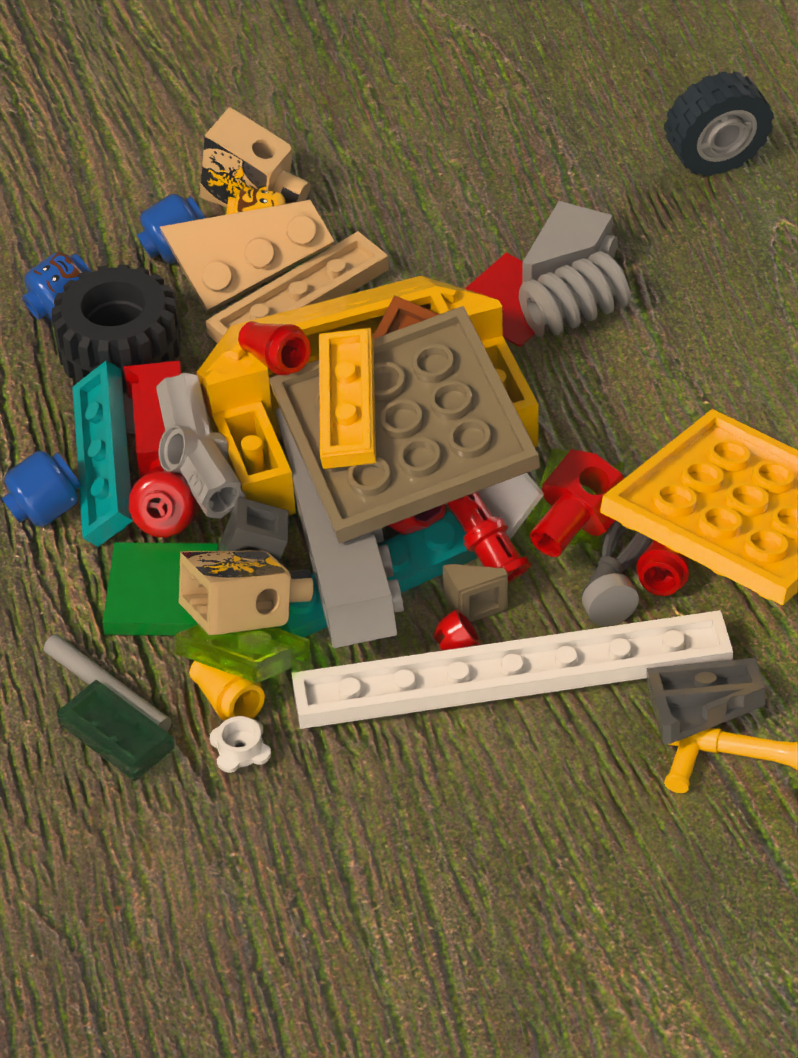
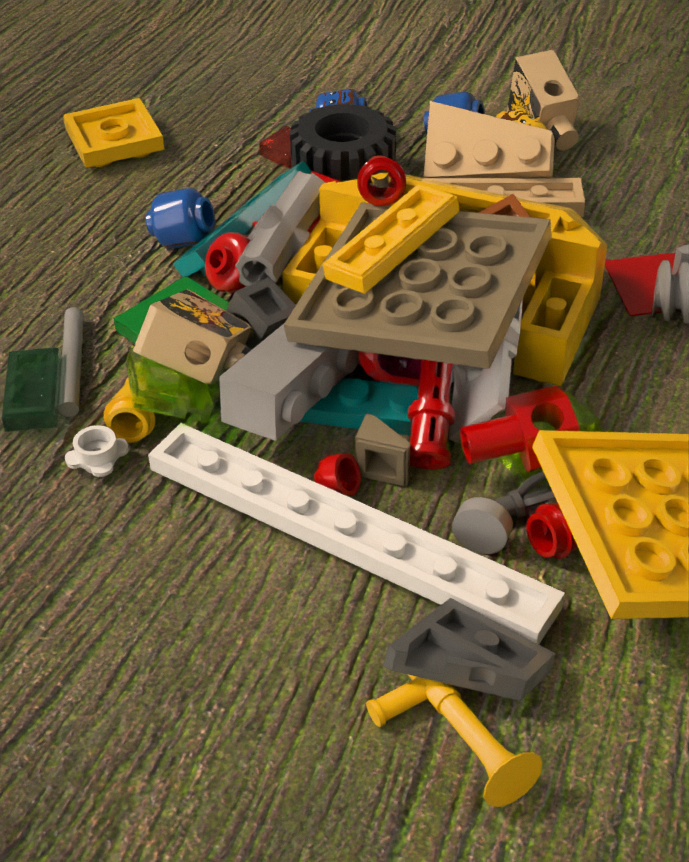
camera: 40 degrees right, 5 degrees down
none -> clear red tile [259,126,292,169]

